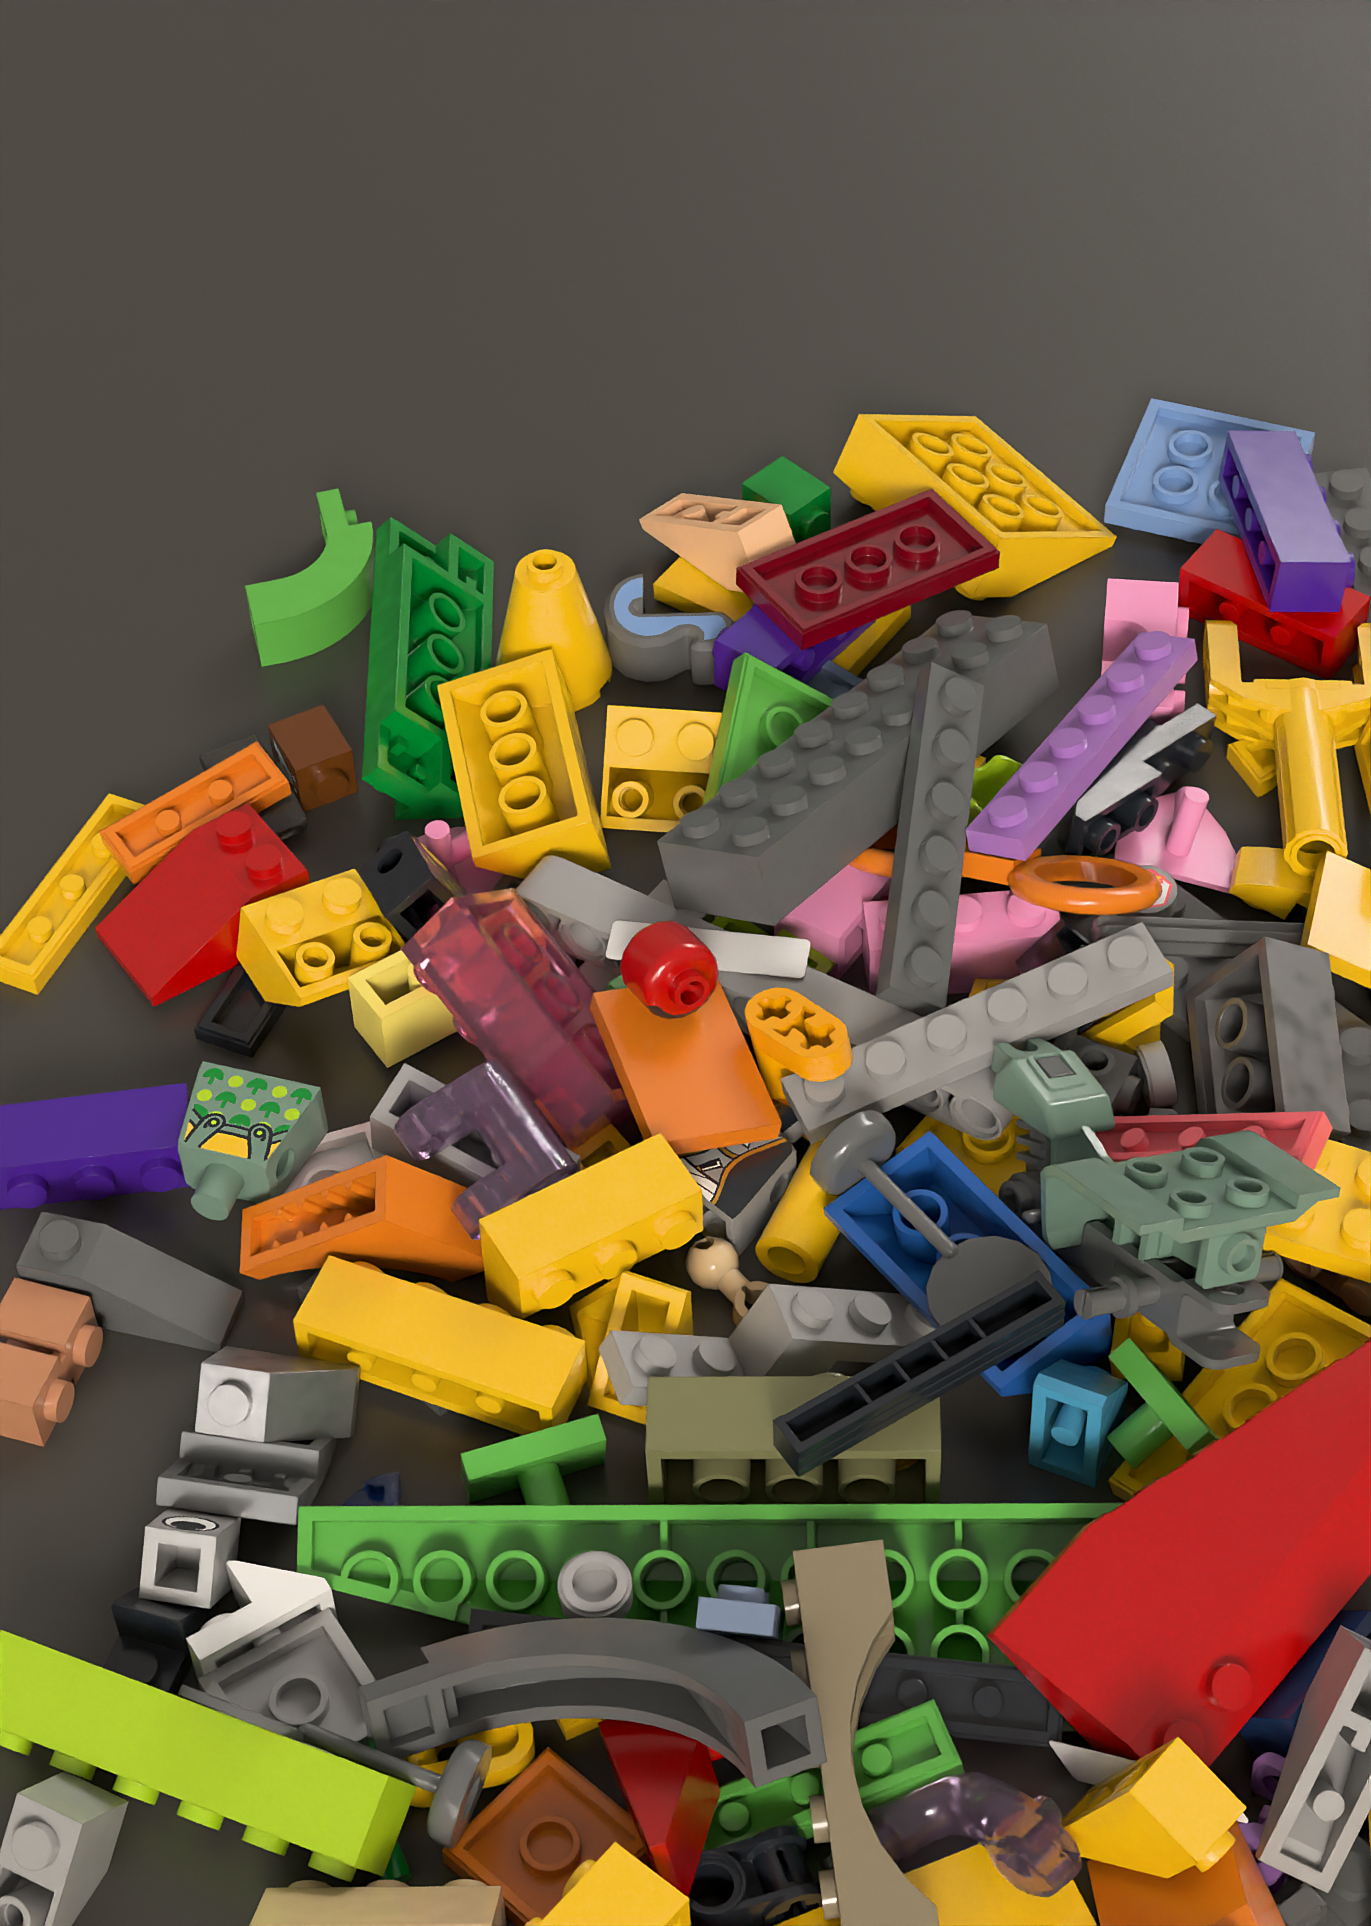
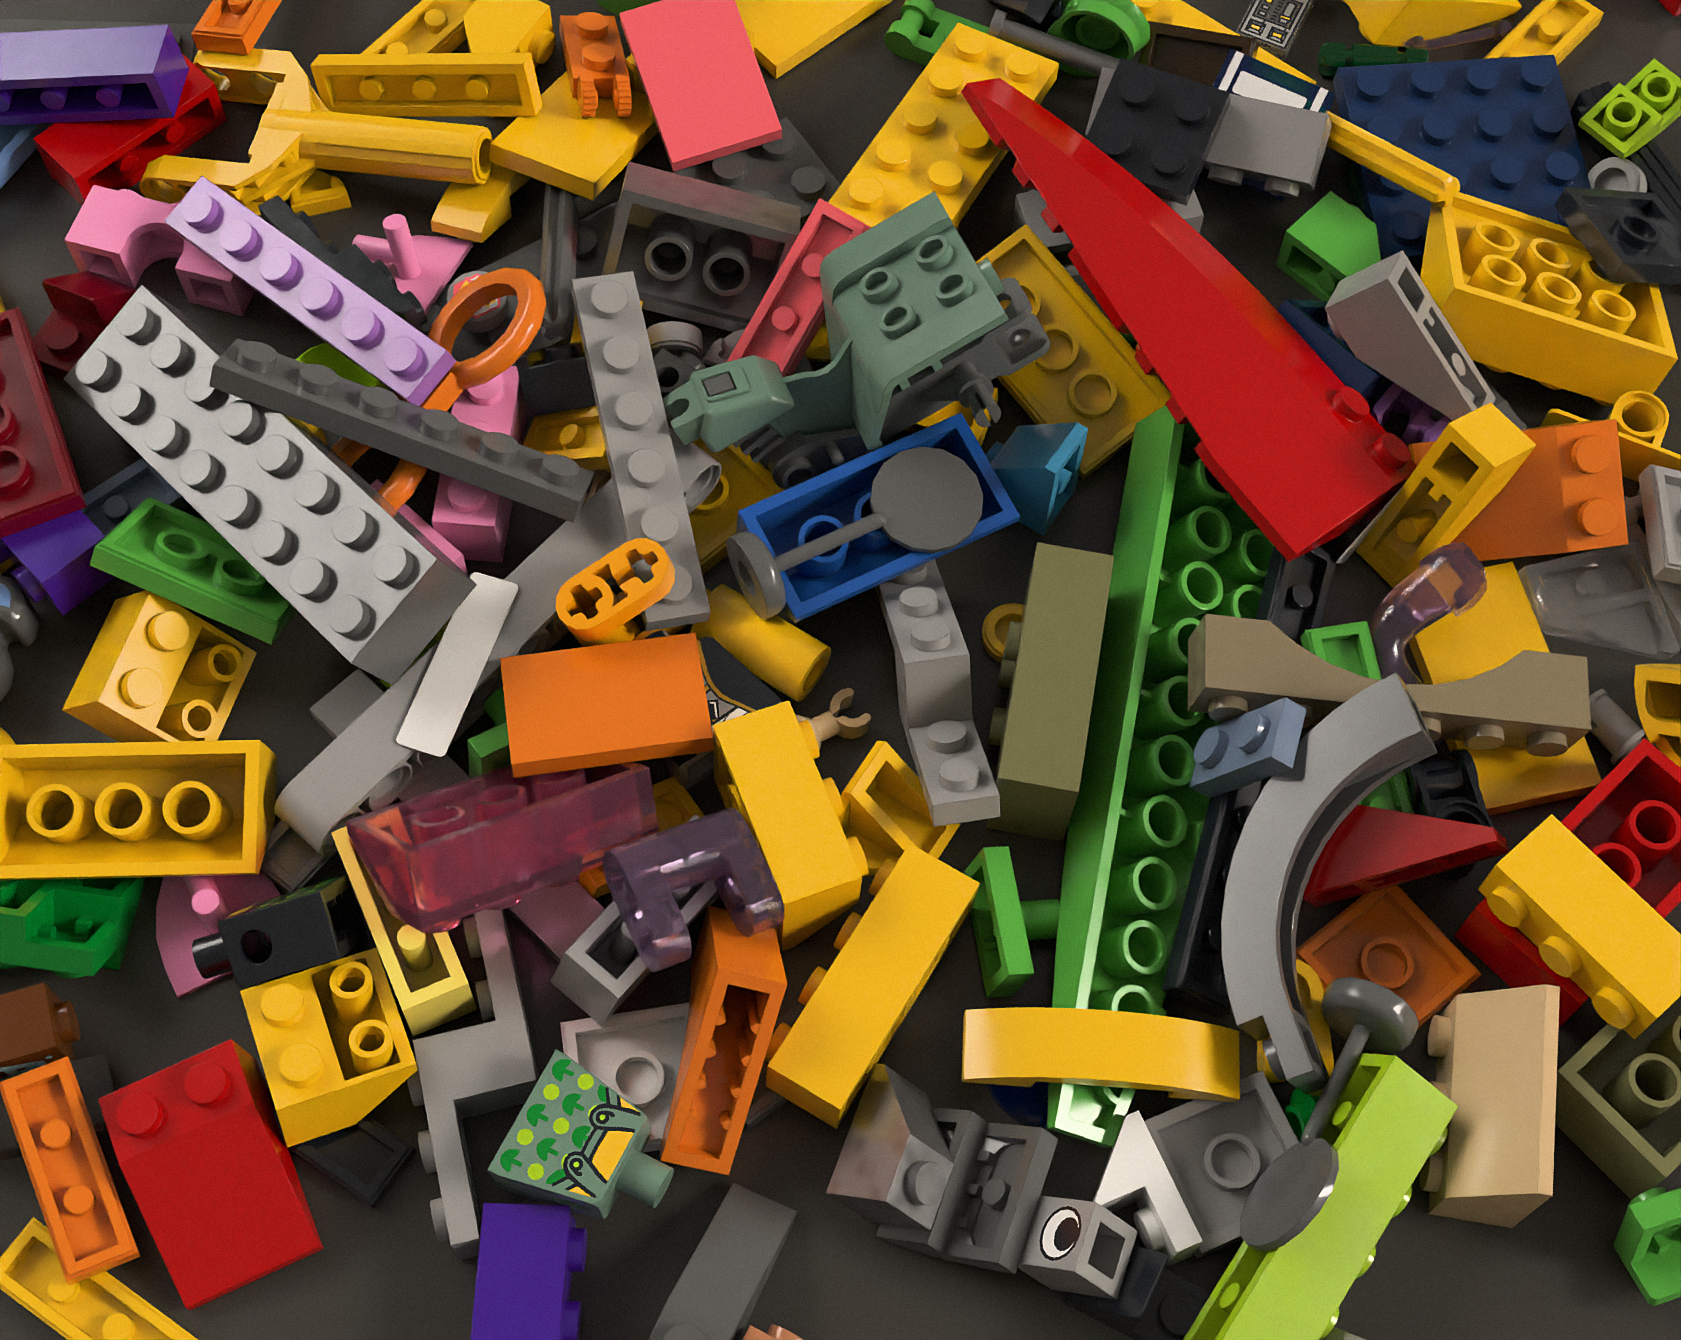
camera: 85 degrees left, 15 degrees up
light grey tile [558,1551,633,1619] -> none
red head [620,921,719,1019] -> none
black piece [773,1270,1066,1477] -> none
bright green tile [1106,1338,1220,1469] -> none
none -> dark red slope [32,271,138,381]
none -> light grey bracket [407,887,539,1260]
none -> yellow slope [962,1007,1240,1103]

